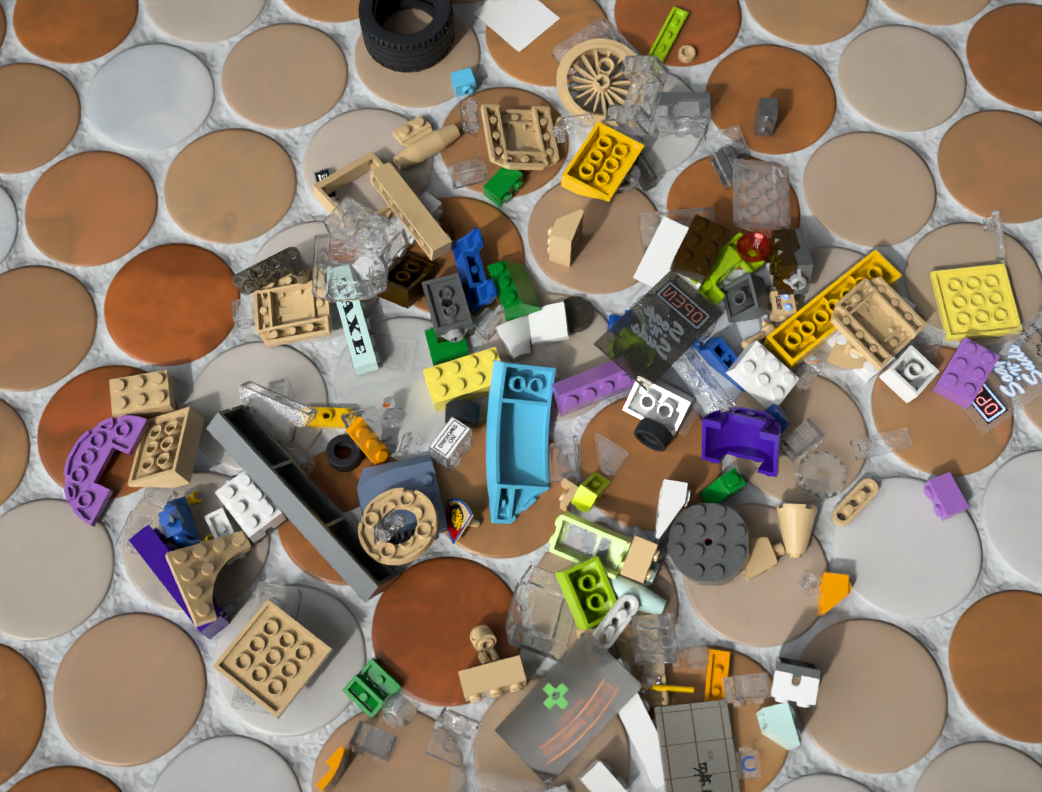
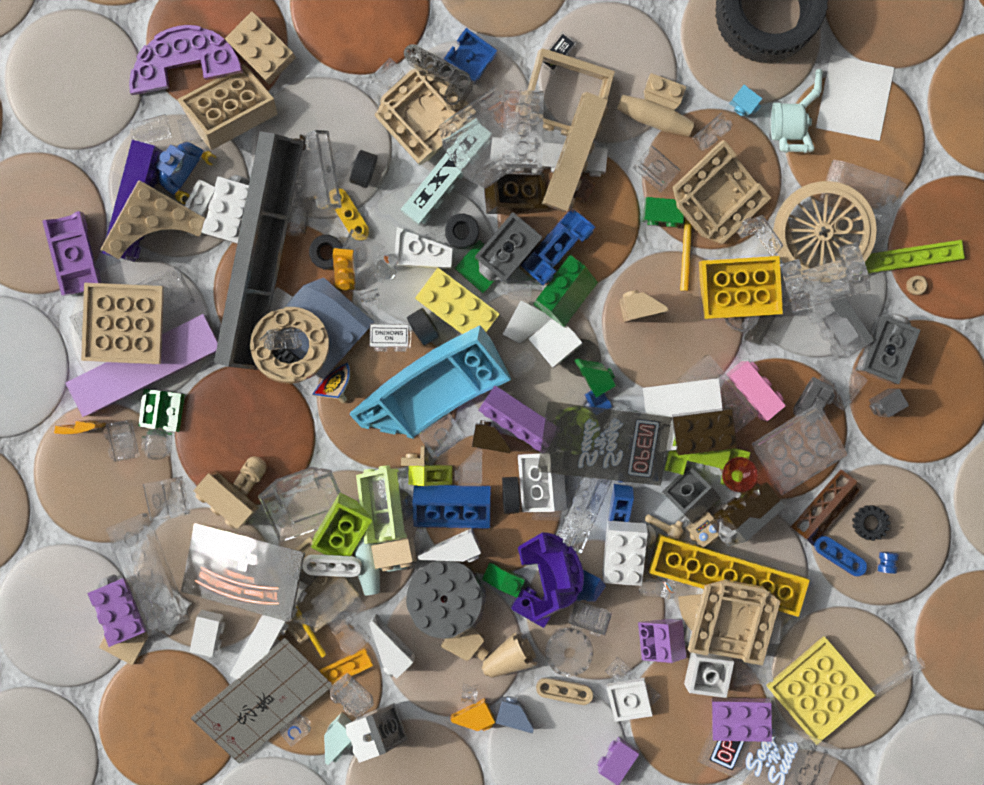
camera: 55 degrees right, 20 degrees up
none -> medium lavender piece [42,211,102,296]
none -> lavender tile [66,314,218,417]
none -> black tyre [349,150,378,188]
none -> white slope [369,614,415,679]
none -> white wing [394,227,453,269]
none -> blue slope [413,485,491,528]
none -> blue piece [443,28,497,85]
none -> black tyre [445,213,479,249]
none -> dark brown slope [472,420,511,453]
none -> sand blue slope [496,696,534,734]
none -> dark purple brick [511,586,551,628]
none -> green slope [575,359,616,398]
none -> white tile [607,678,653,722]
none -> medium lavender slope [638,619,686,663]
none -> yellow axle [680,218,692,291]
none -> bright pink brick [724,361,785,421]
none -> light aqua piece [771,69,823,153]
none -> reddish brown fence [791,469,863,546]
none -> blue plate [814,536,867,576]
none -> black tyre [852,505,890,541]
none -> dark grey piece [855,313,920,384]
none -> blue wheel [877,552,899,574]

